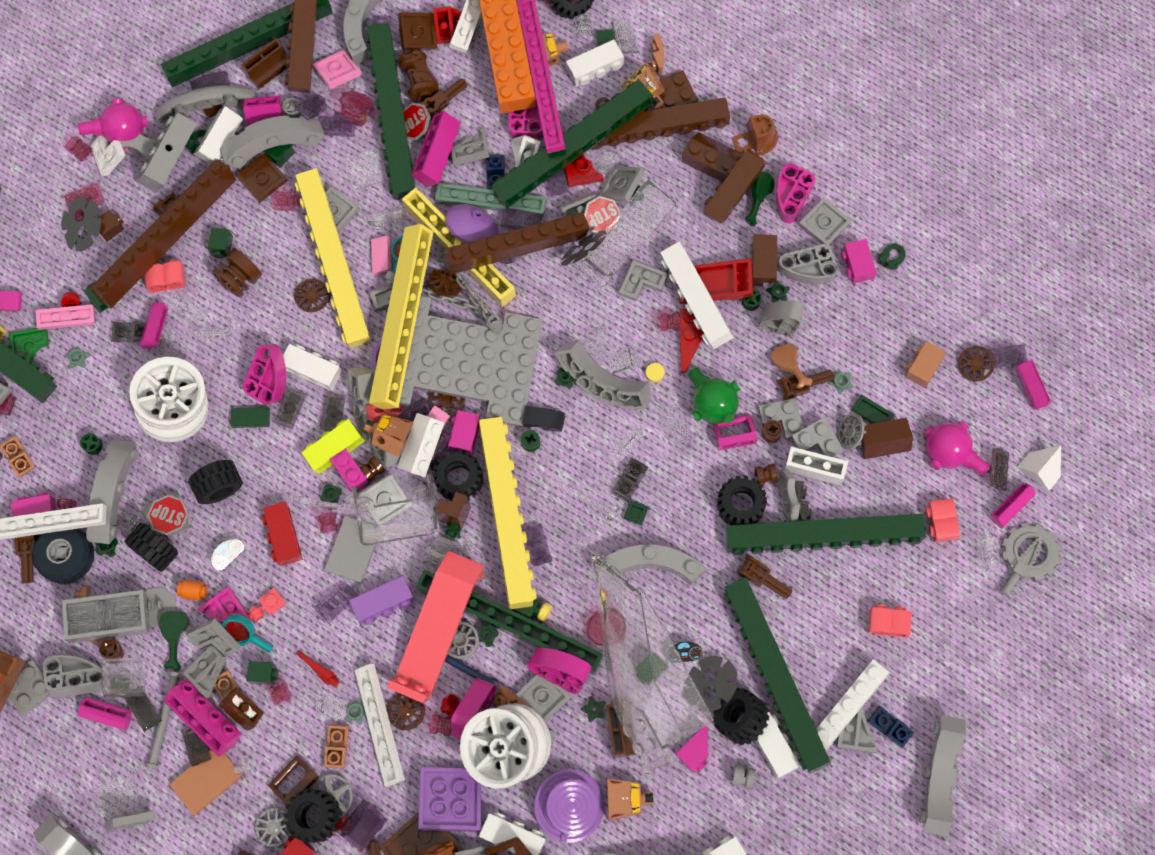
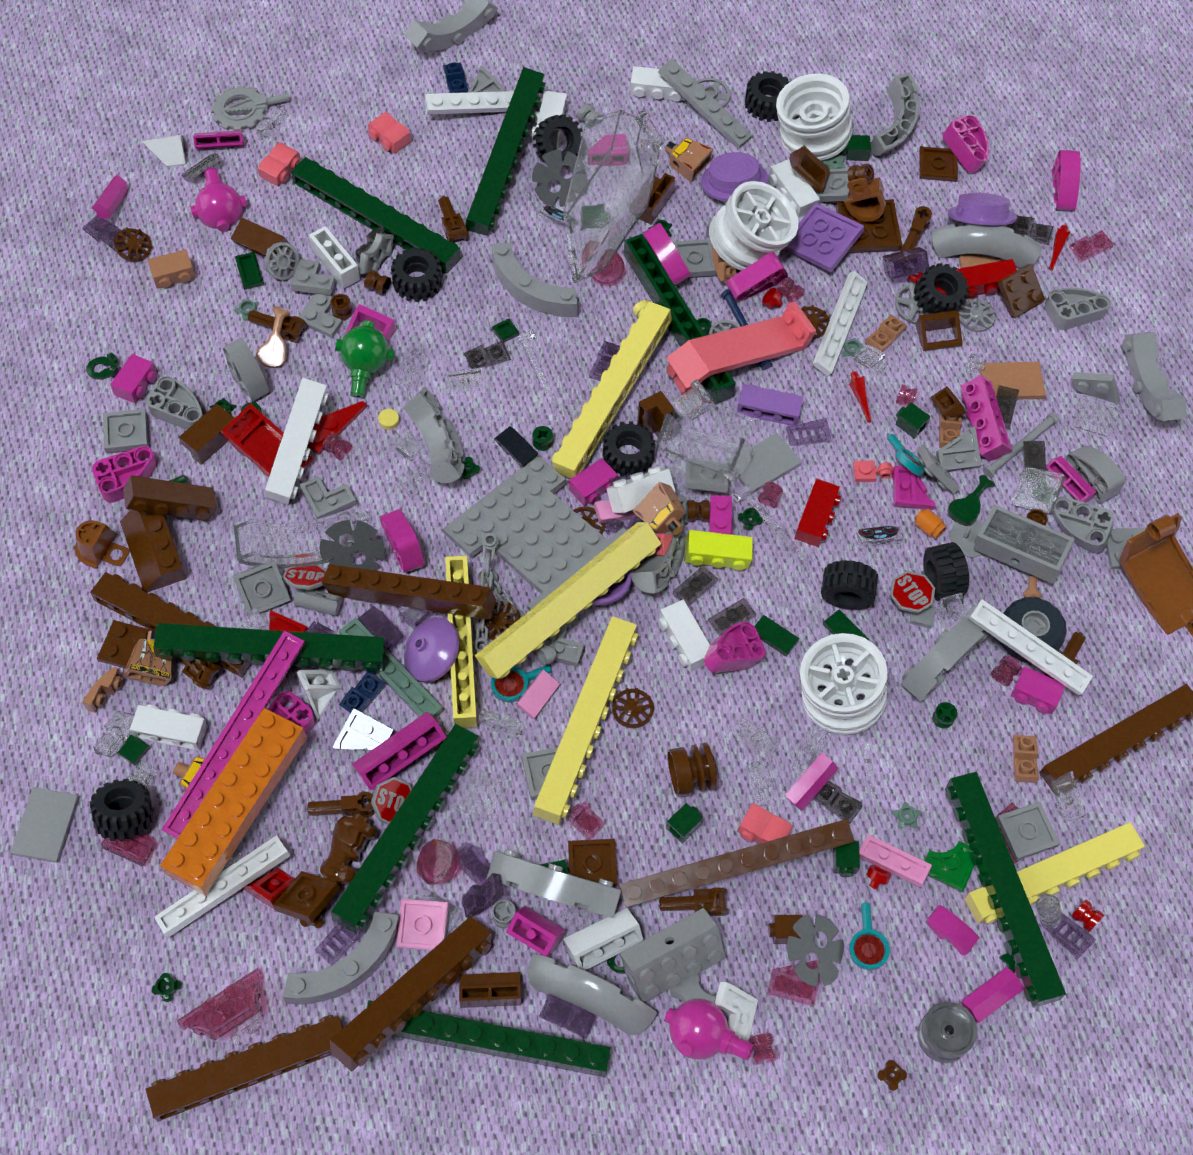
camera: 150 degrees left, 10 degrees down
none -> dark pink beam [379,509,425,573]
none -> dark green tile [823,609,869,641]
none -> piece [849,903,890,971]
none -> light grey beam [1066,446,1125,503]

